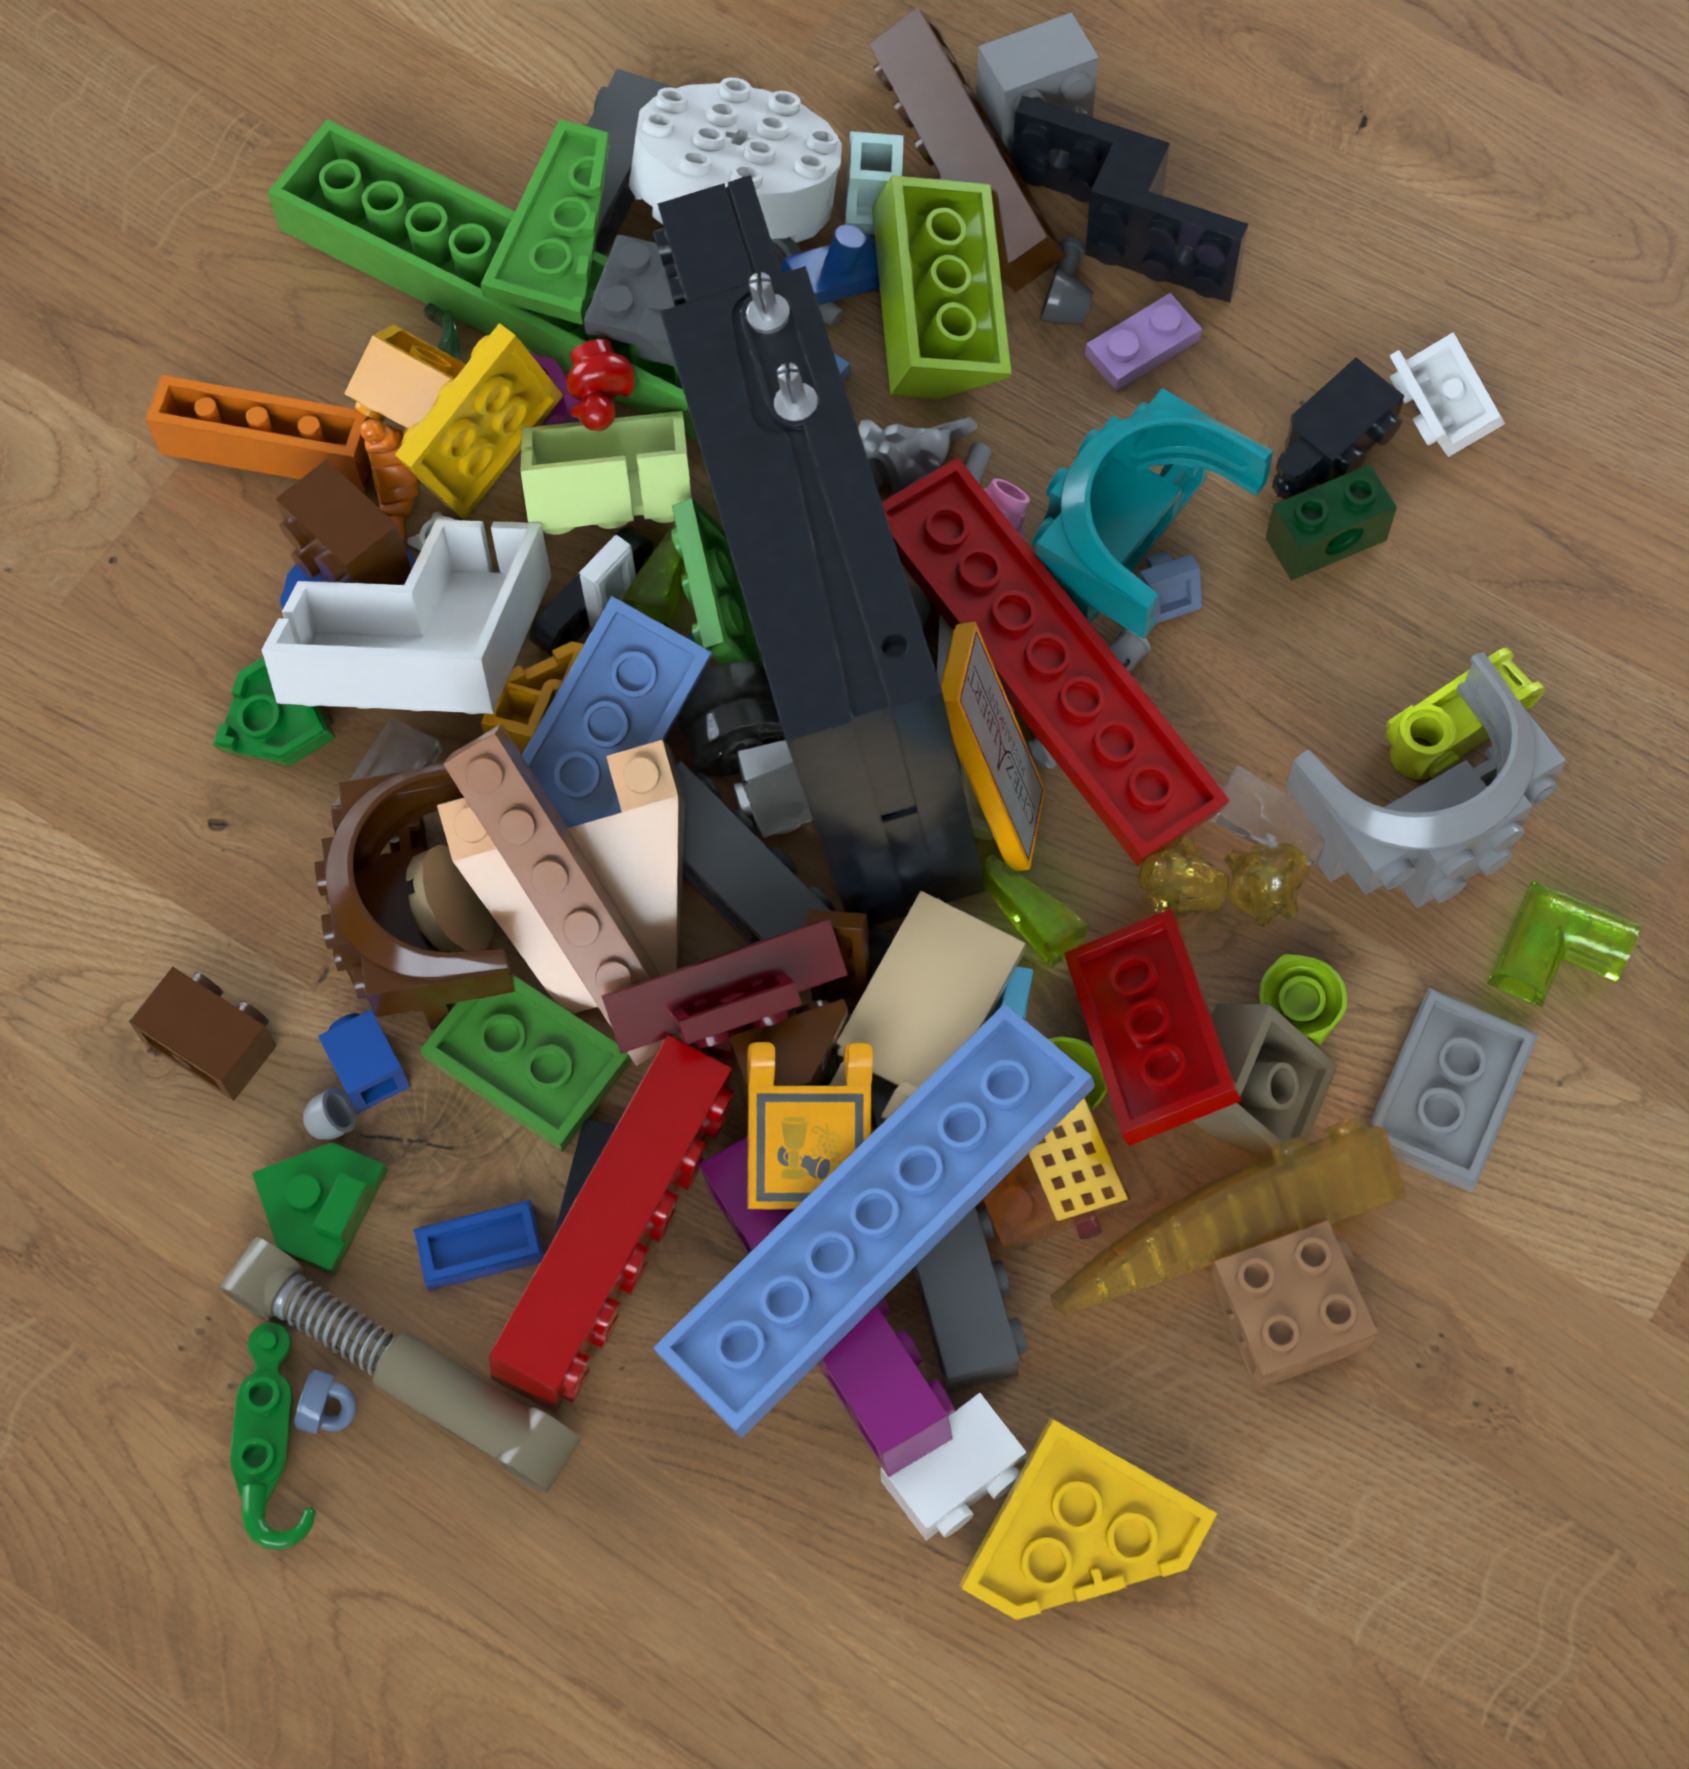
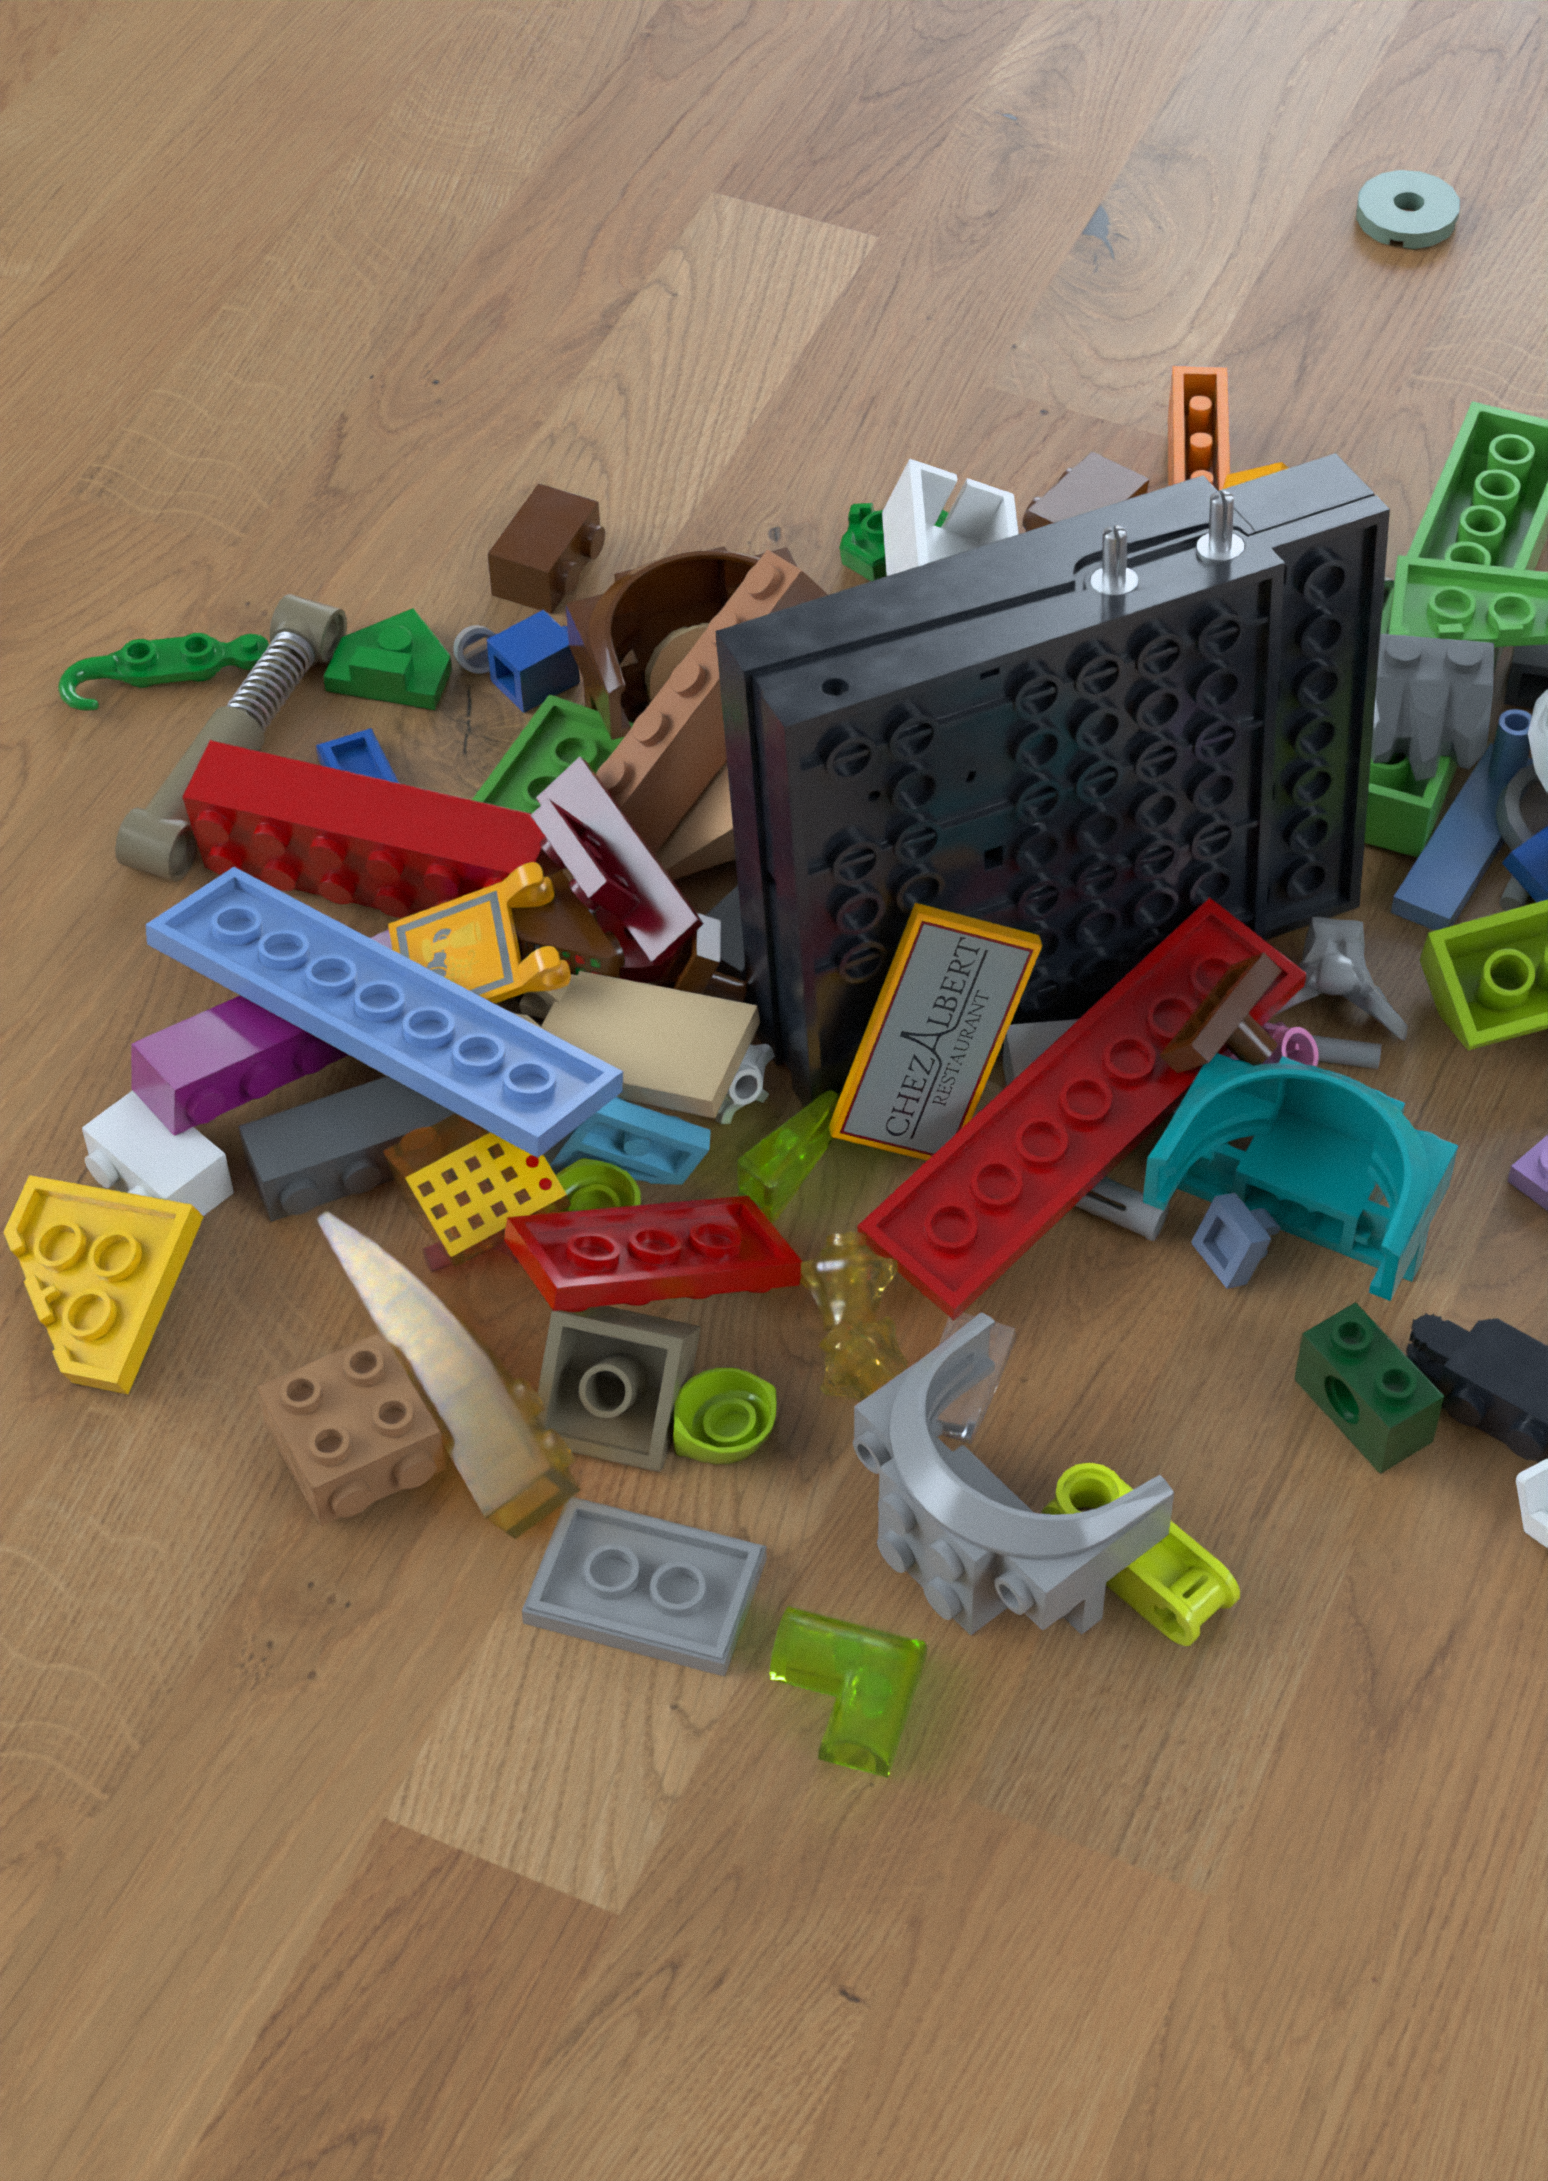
camera: 80 degrees right, 15 degrees down
sand blue tile [294,1369,357,1435] -> none
none -> reddish brown tile [1159,952,1282,1074]

